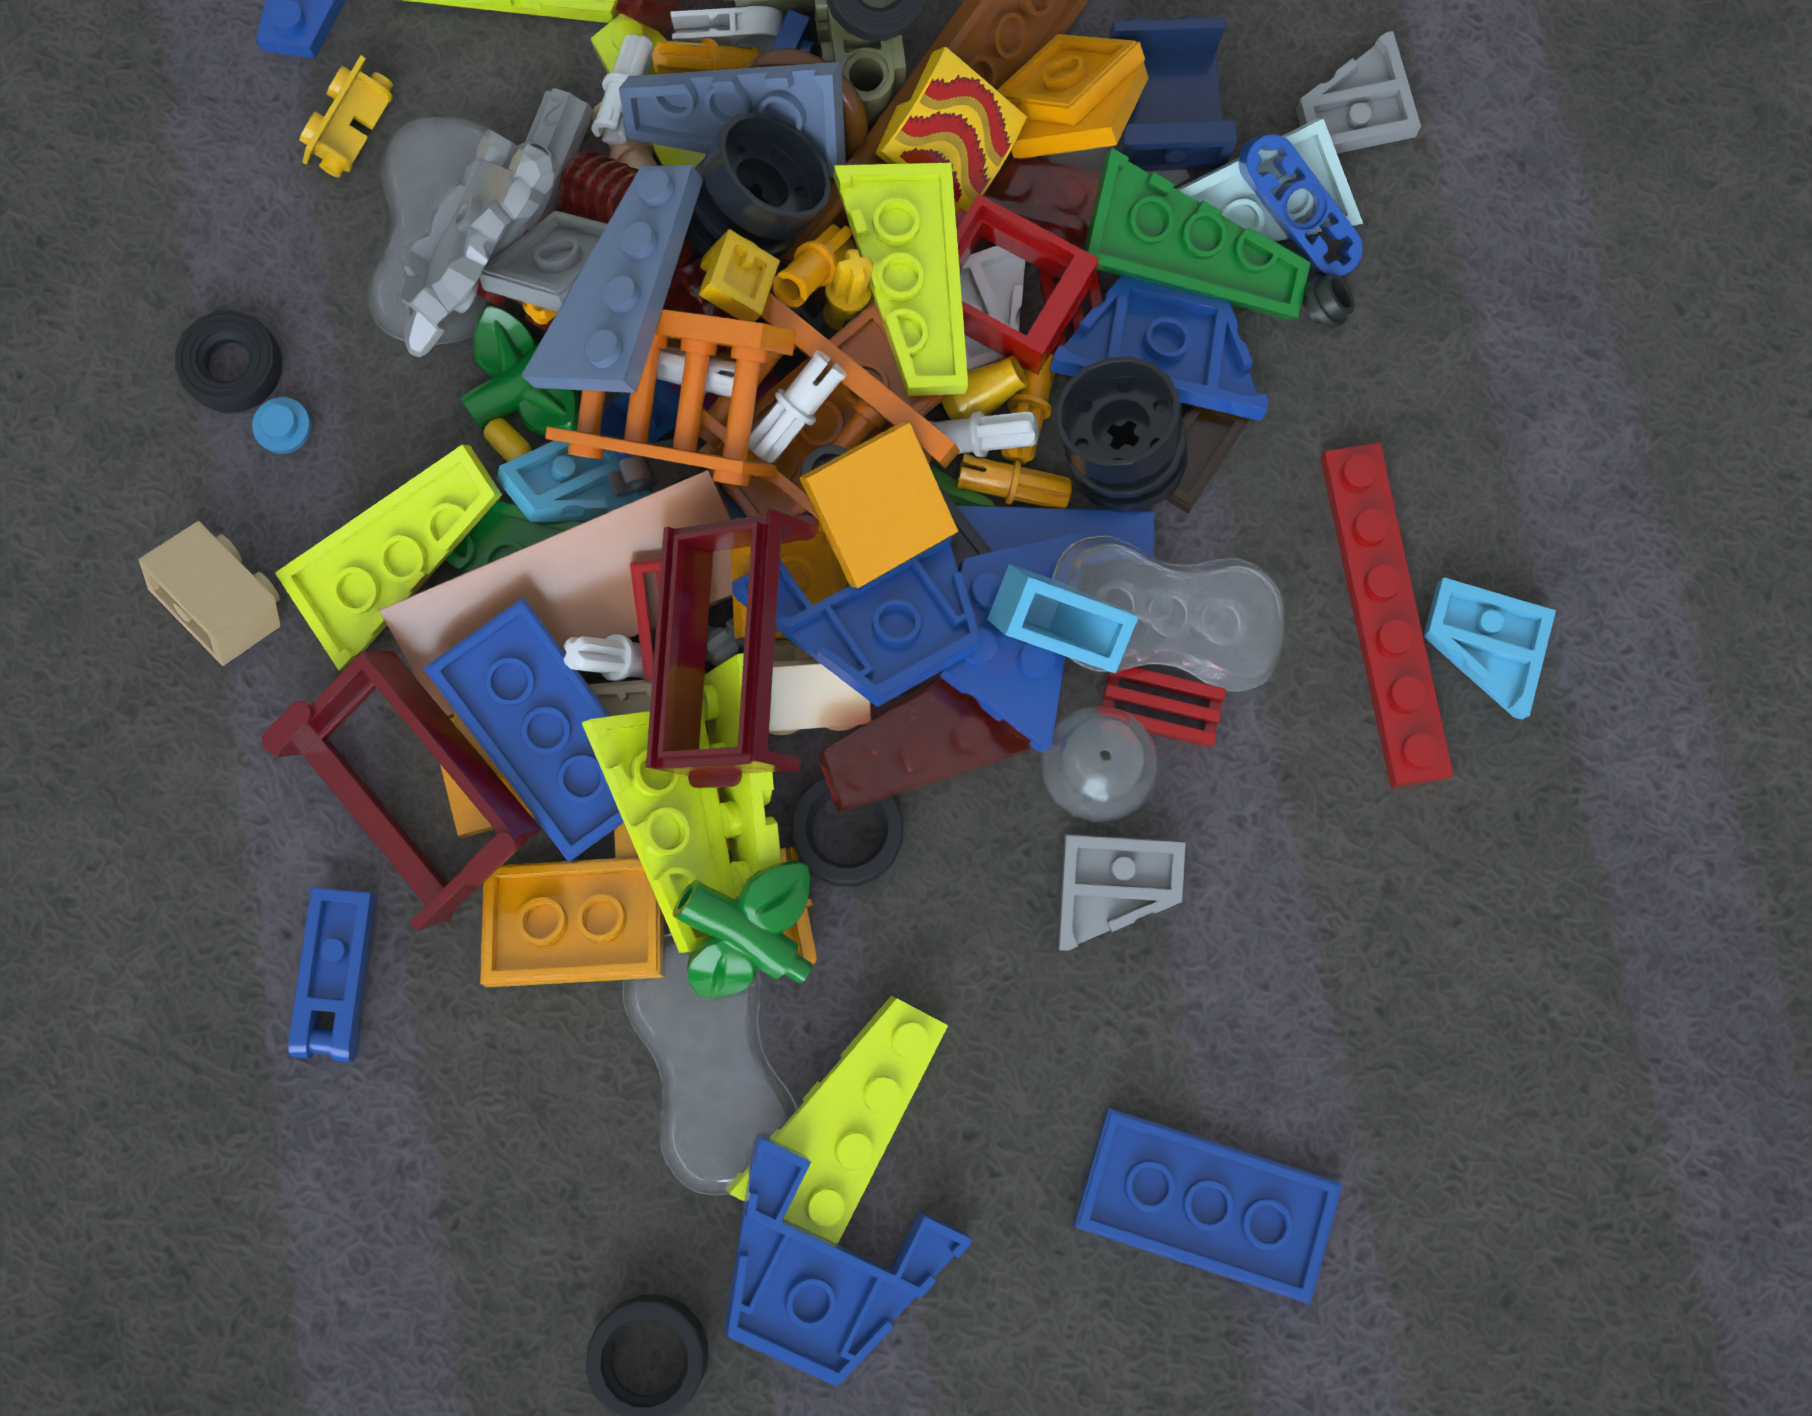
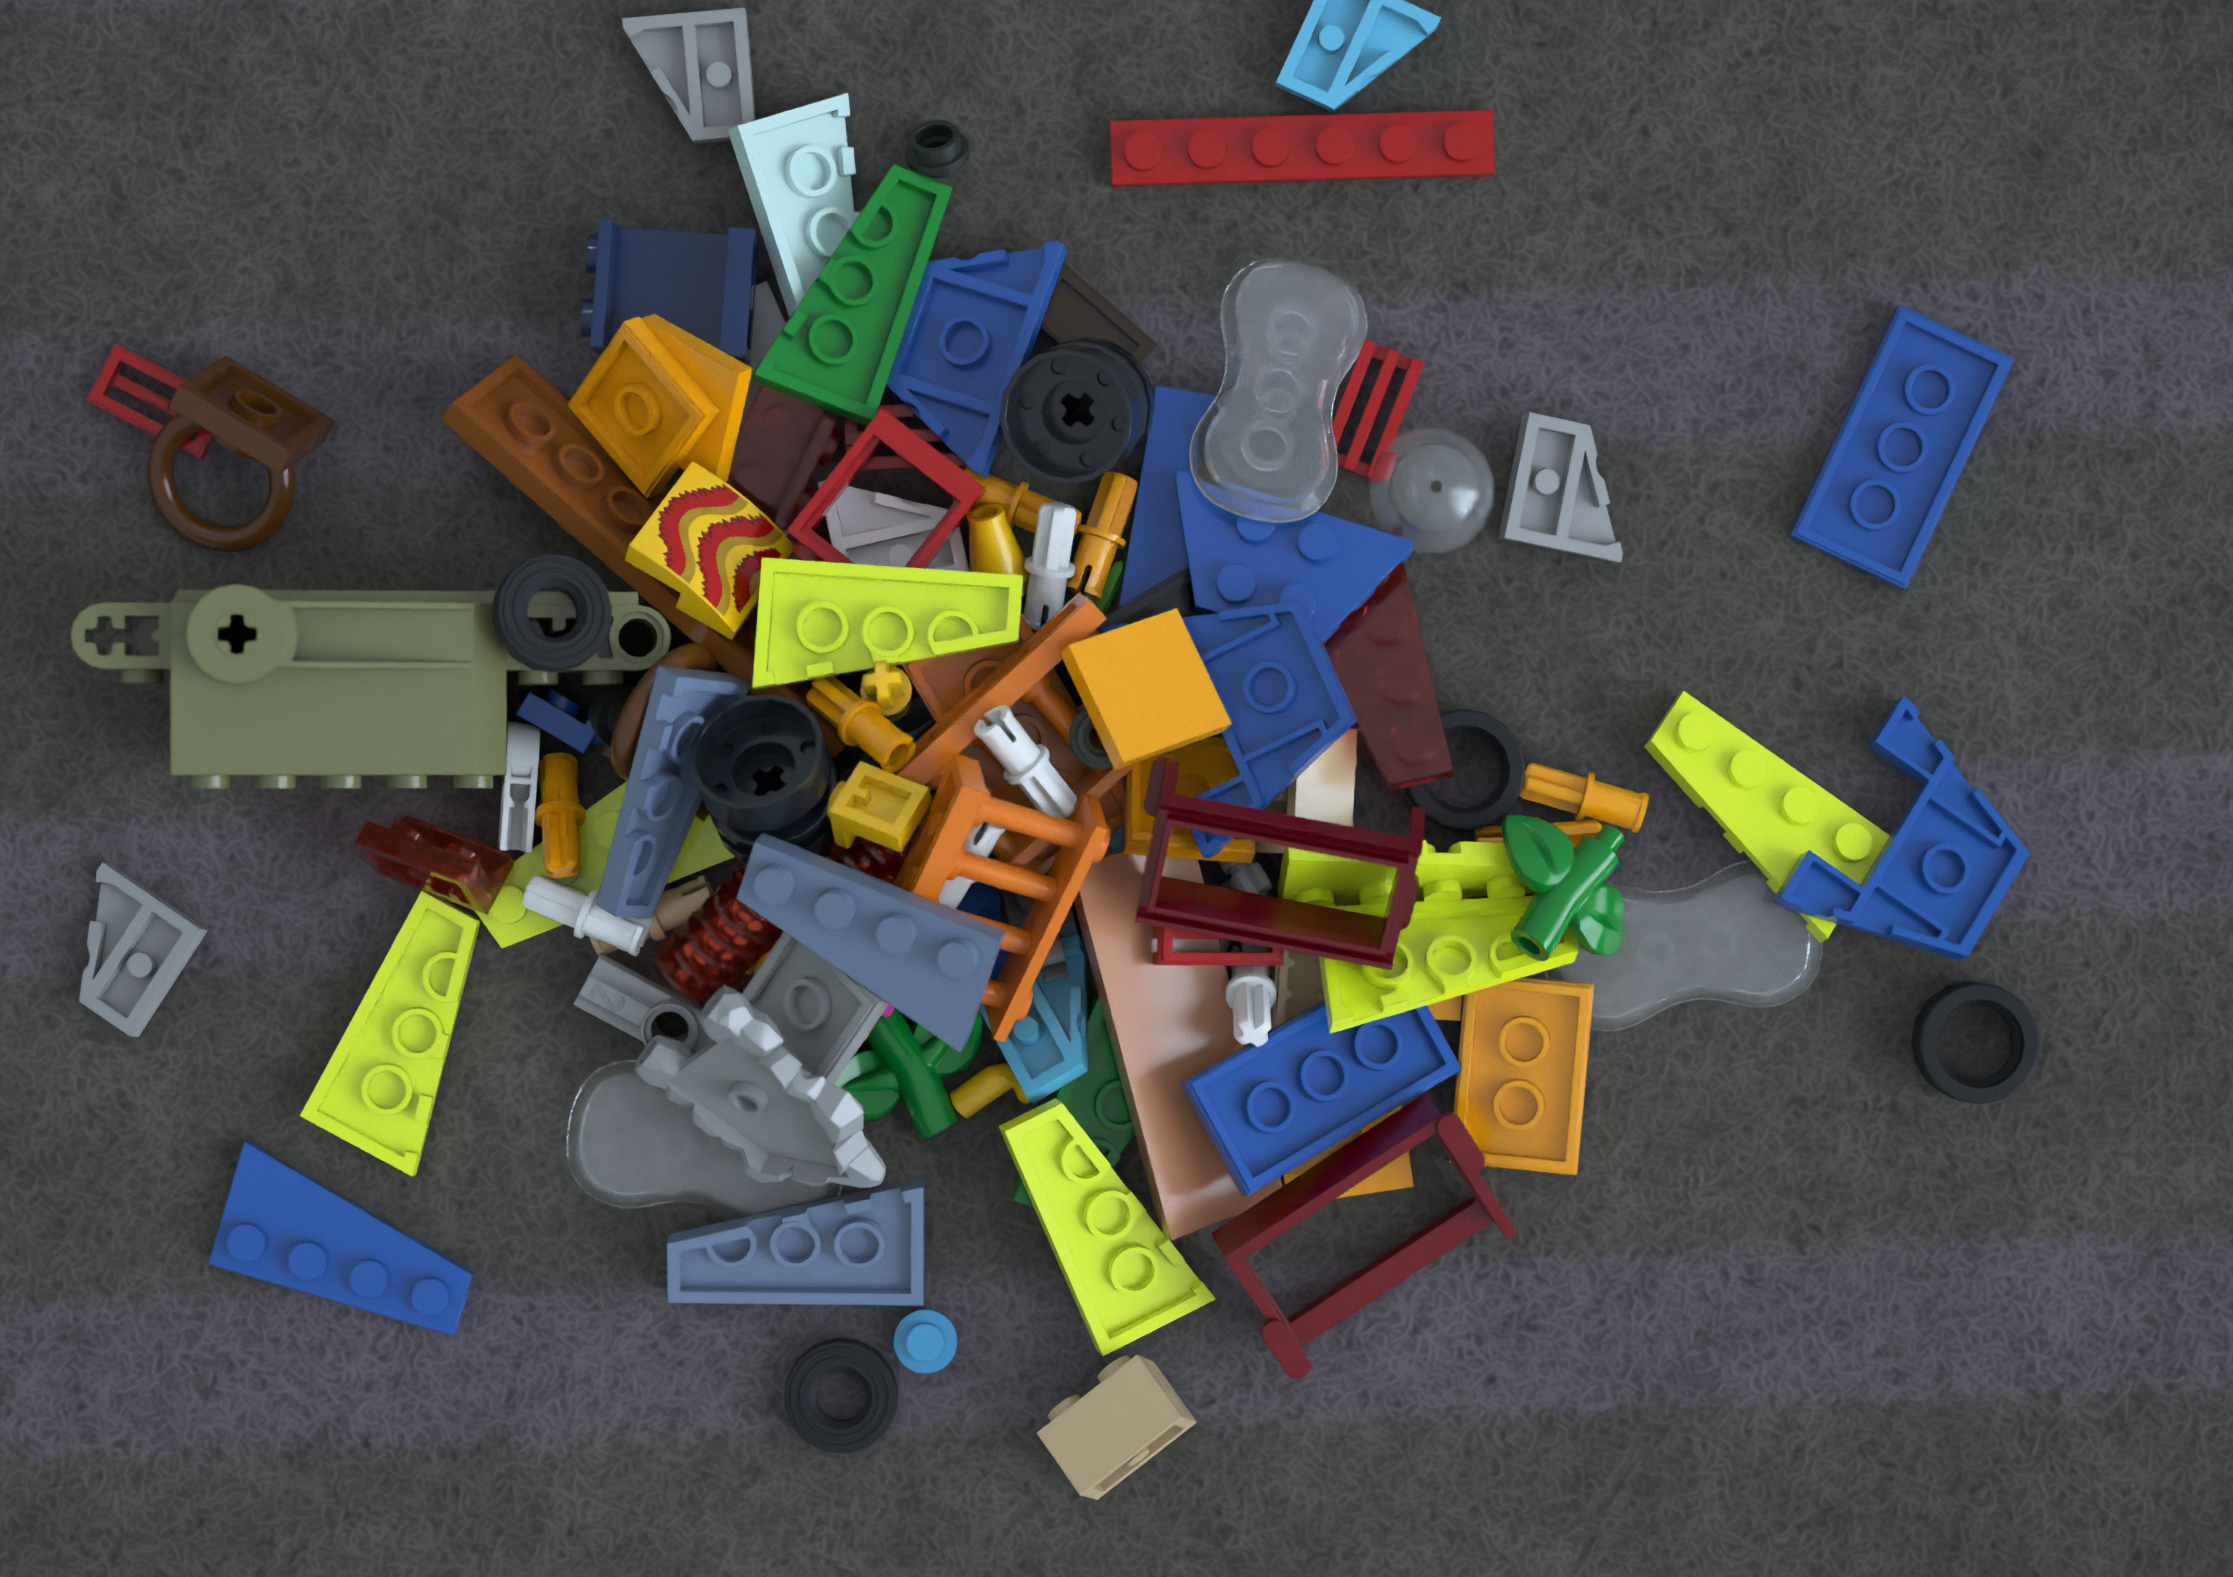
camera: 80 degrees left, 10 degrees up
blue plate [288,887,377,1063] -> none
yellow hinge [299,55,393,178] -> none
medium azure slope [987,564,1138,674] -> none
blue beam [1238,135,1363,276] -> none
none -> sand blue wing [667,1177,924,1306]
none -> light orange axle [1519,763,1649,833]

